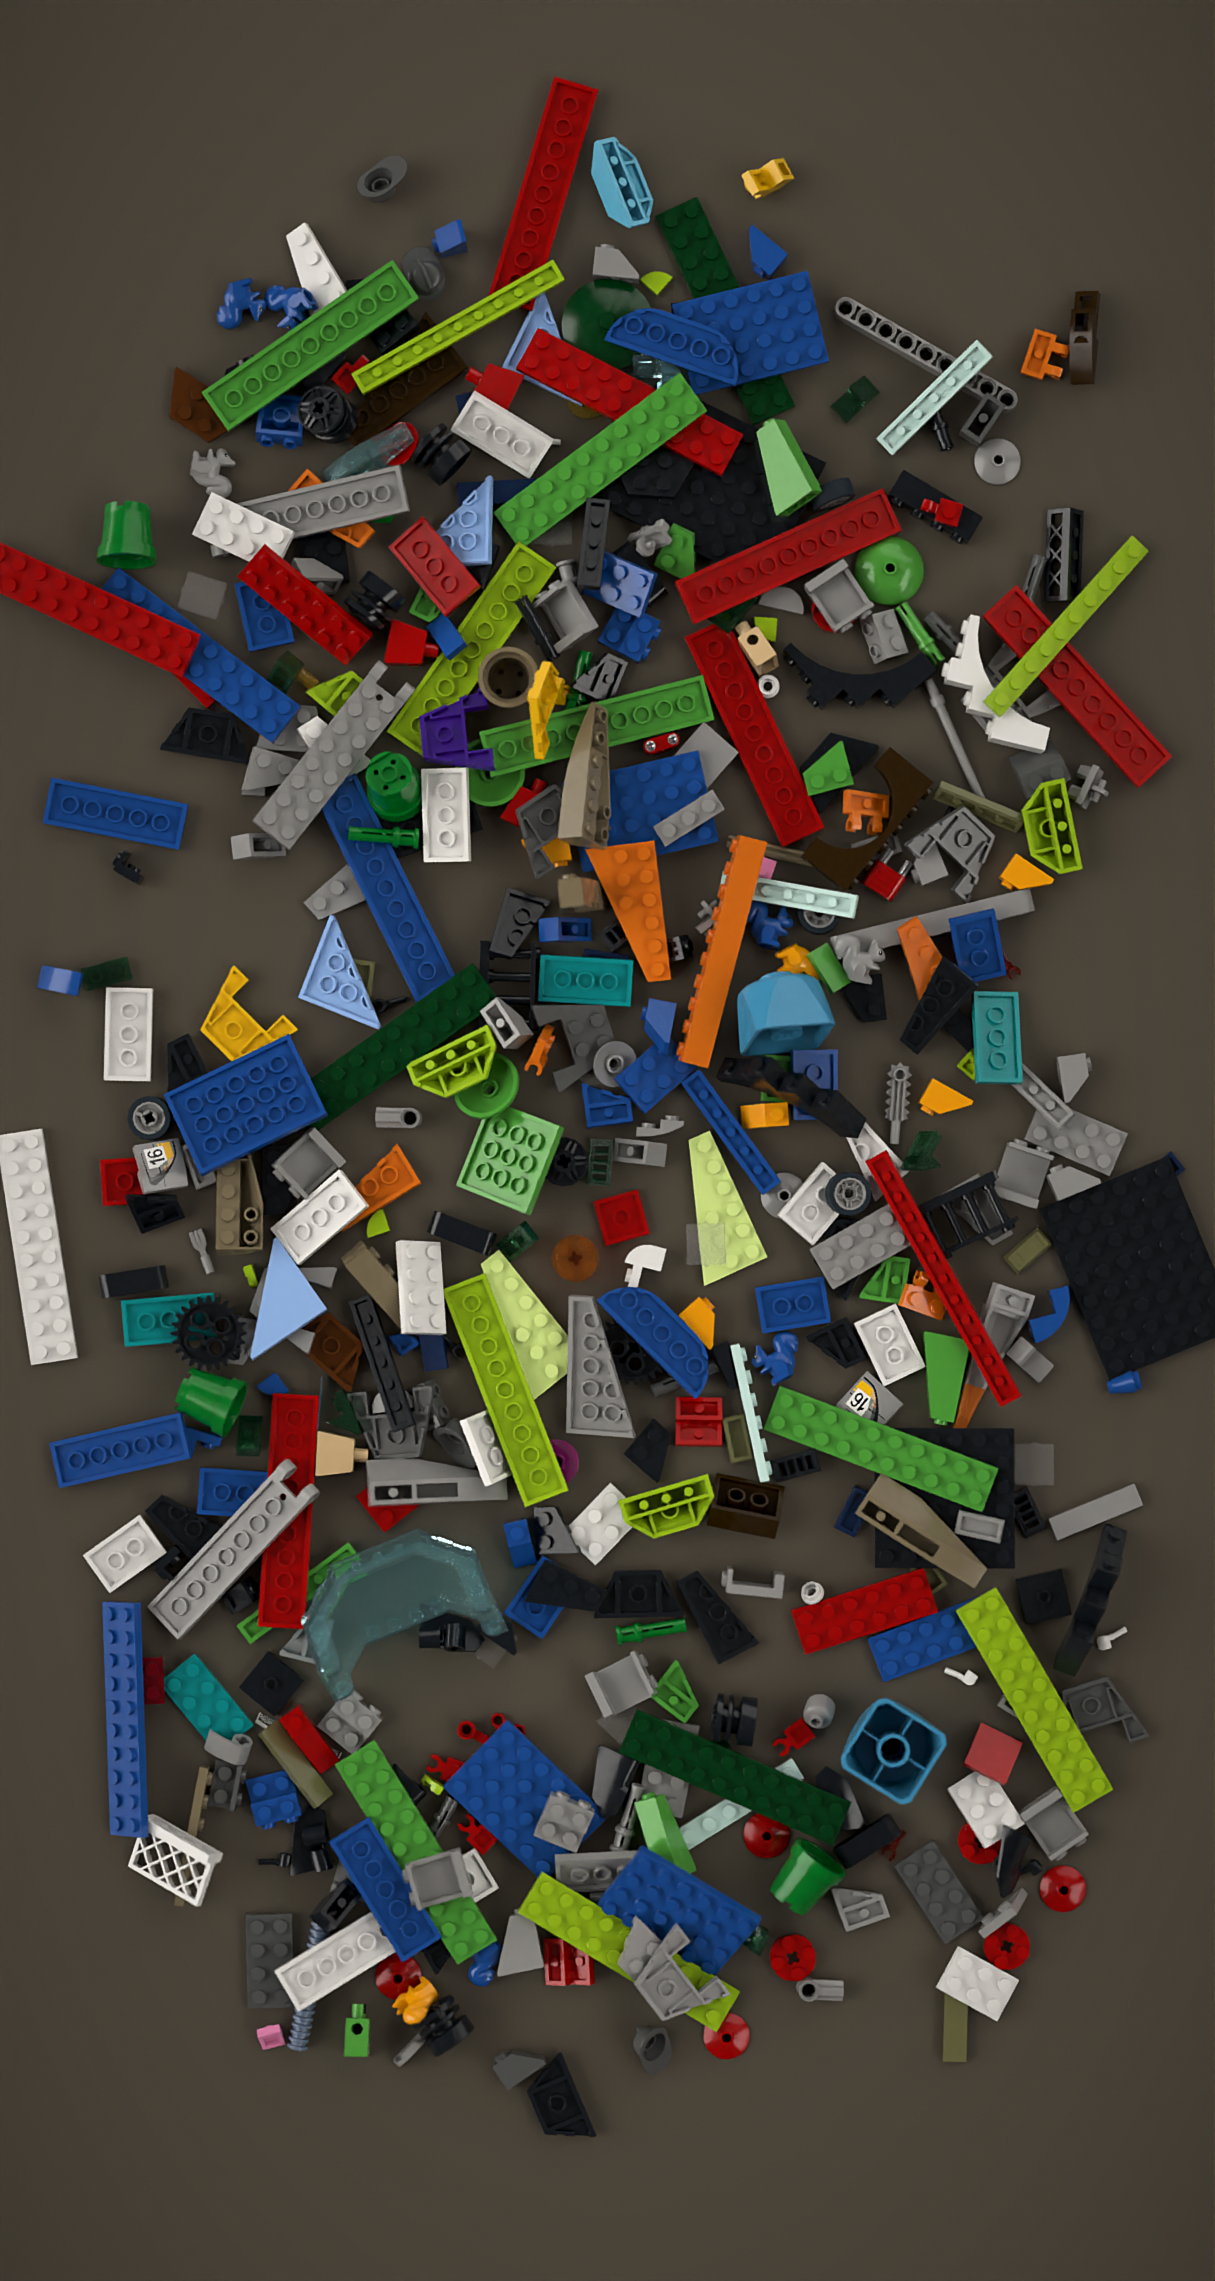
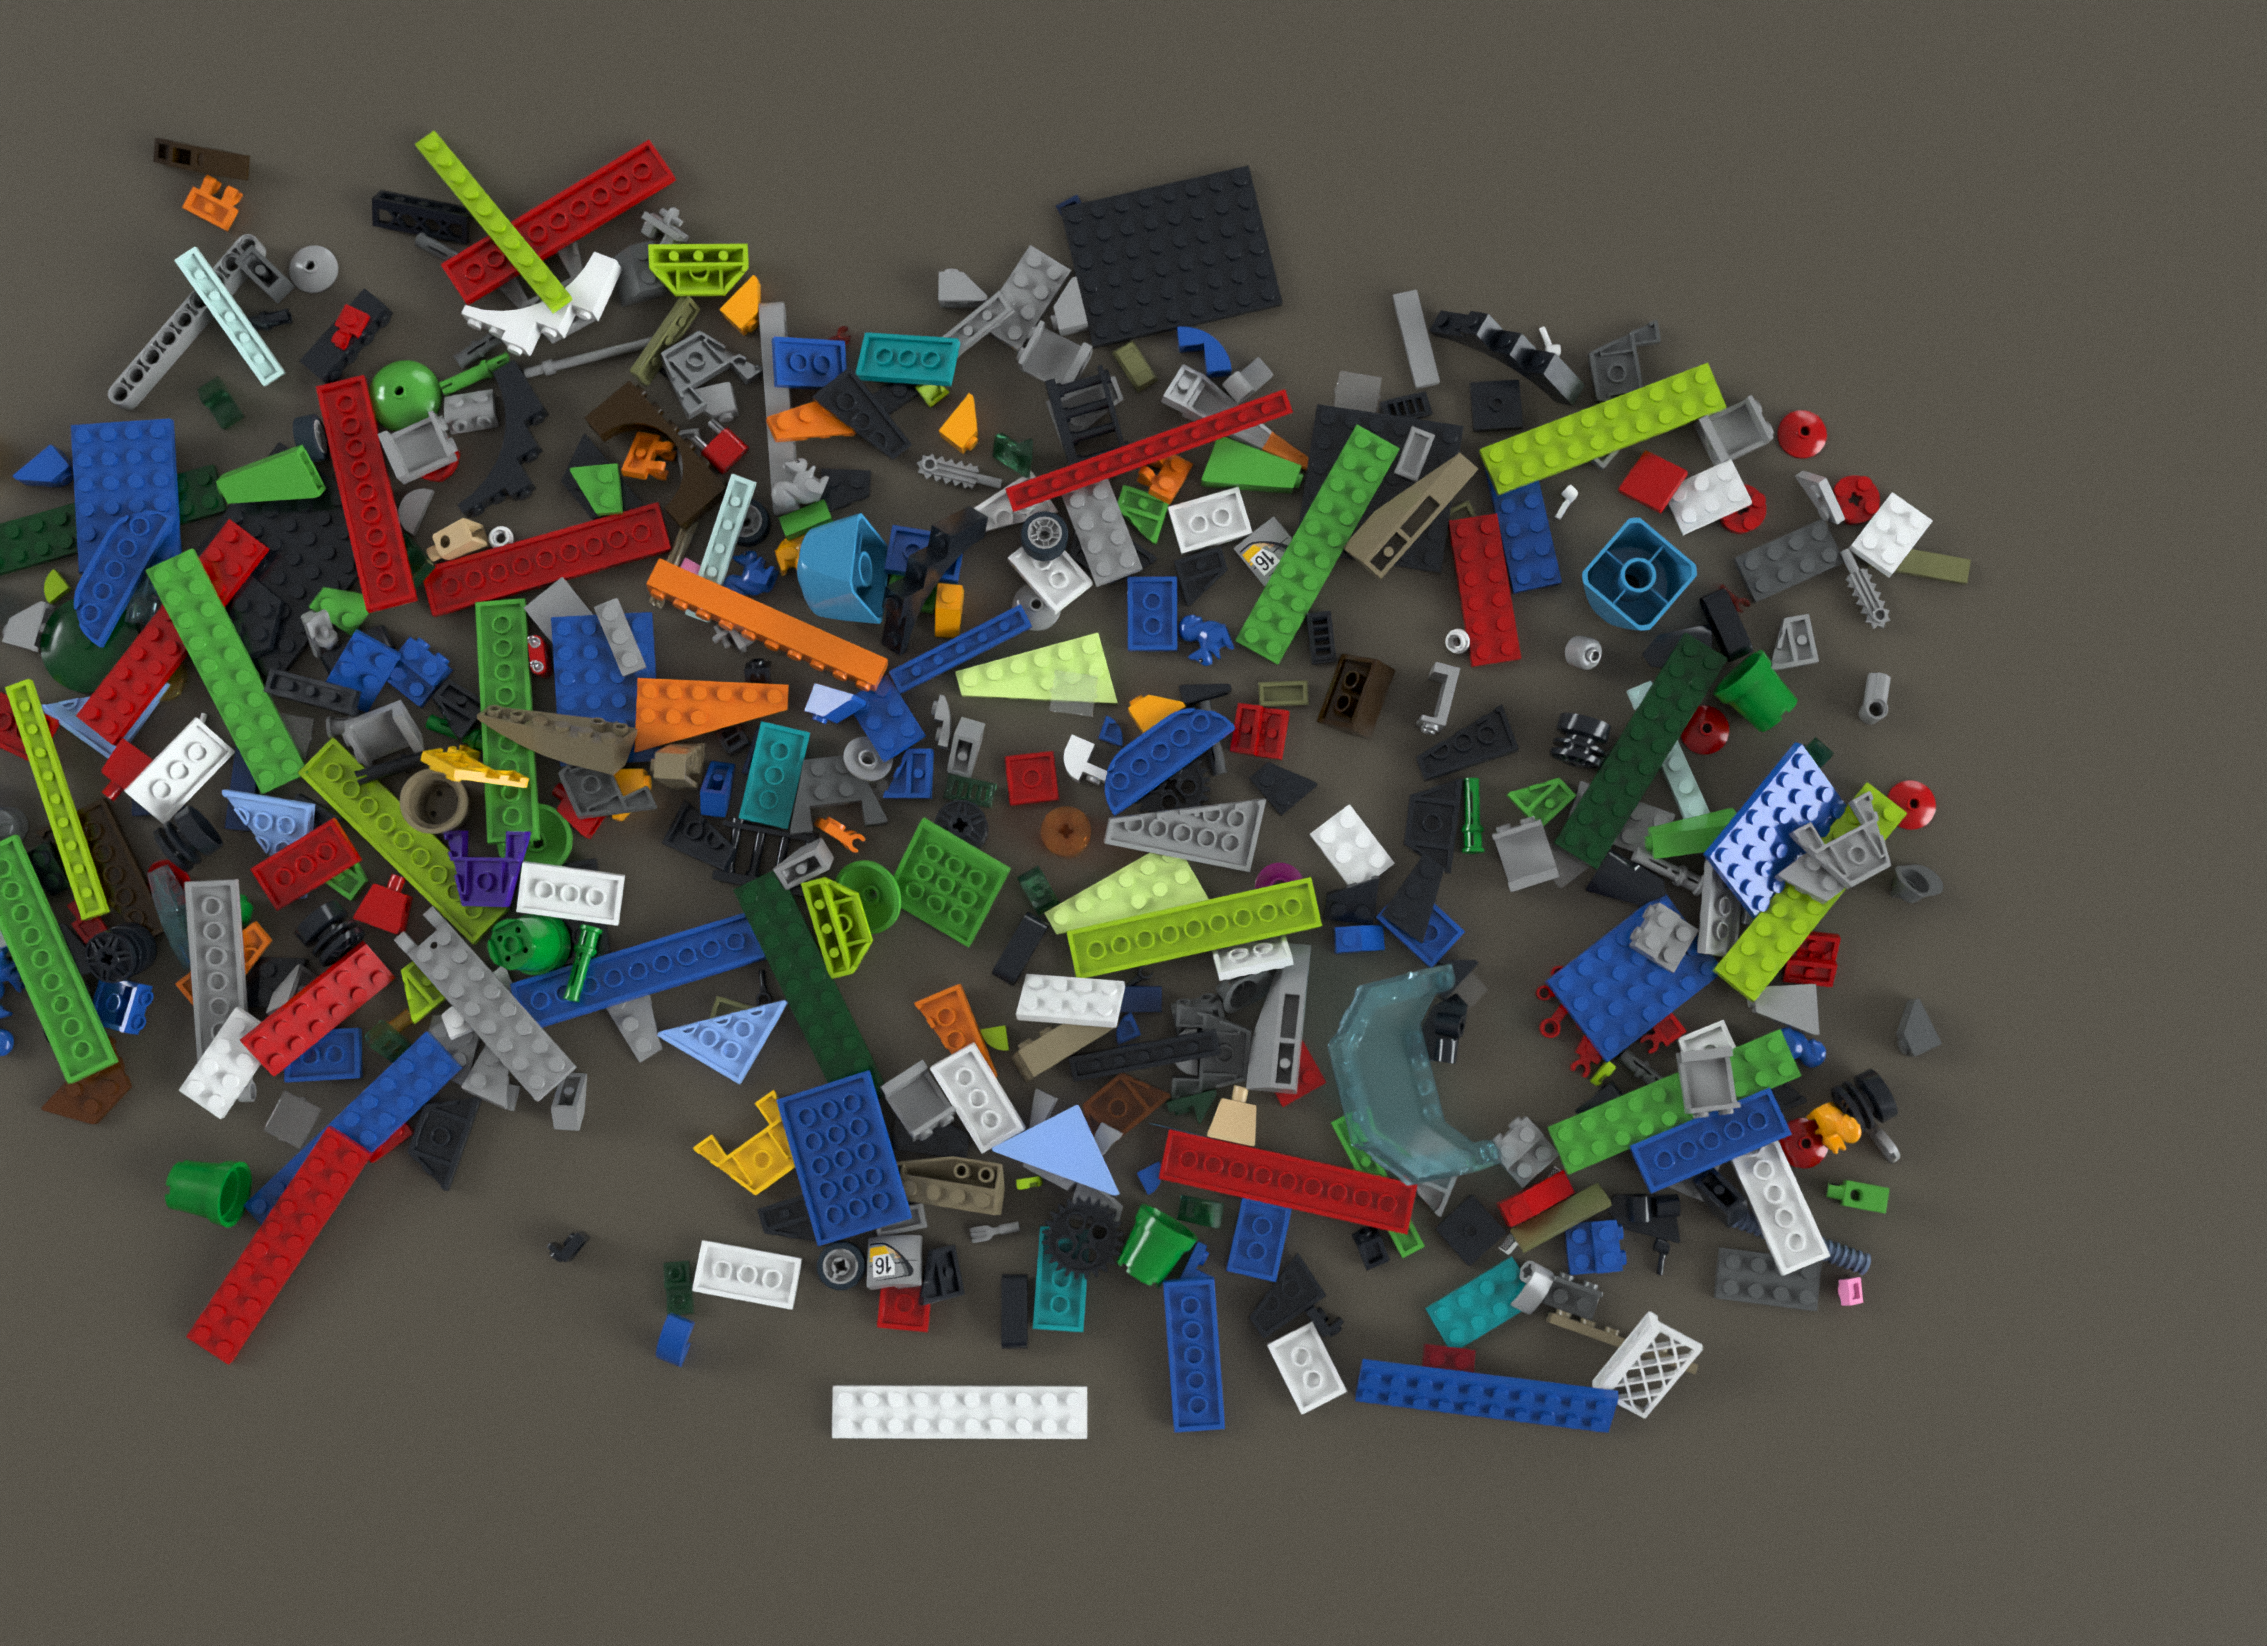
camera: 80 degrees left, 5 degrees down
blue plate [42,777,189,850] -> none
light grey hinge [147,1459,320,1640] -> none
light grey animal [190,448,236,499] -> none
light grey piece [375,1107,423,1129] -> none
blue tile [426,613,468,660] -> none
black wing [527,2052,596,2137] -> none
lime wedge [618,1474,714,1538] -> none
light aqua plate [730,1343,773,1483] -> none
lime tile [754,617,777,642] -> none
red plate [769,1933,816,1981] -> none
red plate [772,1717,816,1757] -> none
dark blue tile [834,1485,868,1538] -> none
black panel [993,1825,1031,1898] -> none
black hand [1020,1859,1043,1876] -> none
blue cone [1107,1370,1143,1394] -> none
none -> blue tile [1098,716,1123,748]
none -> light grey piece [1840,548,1891,629]

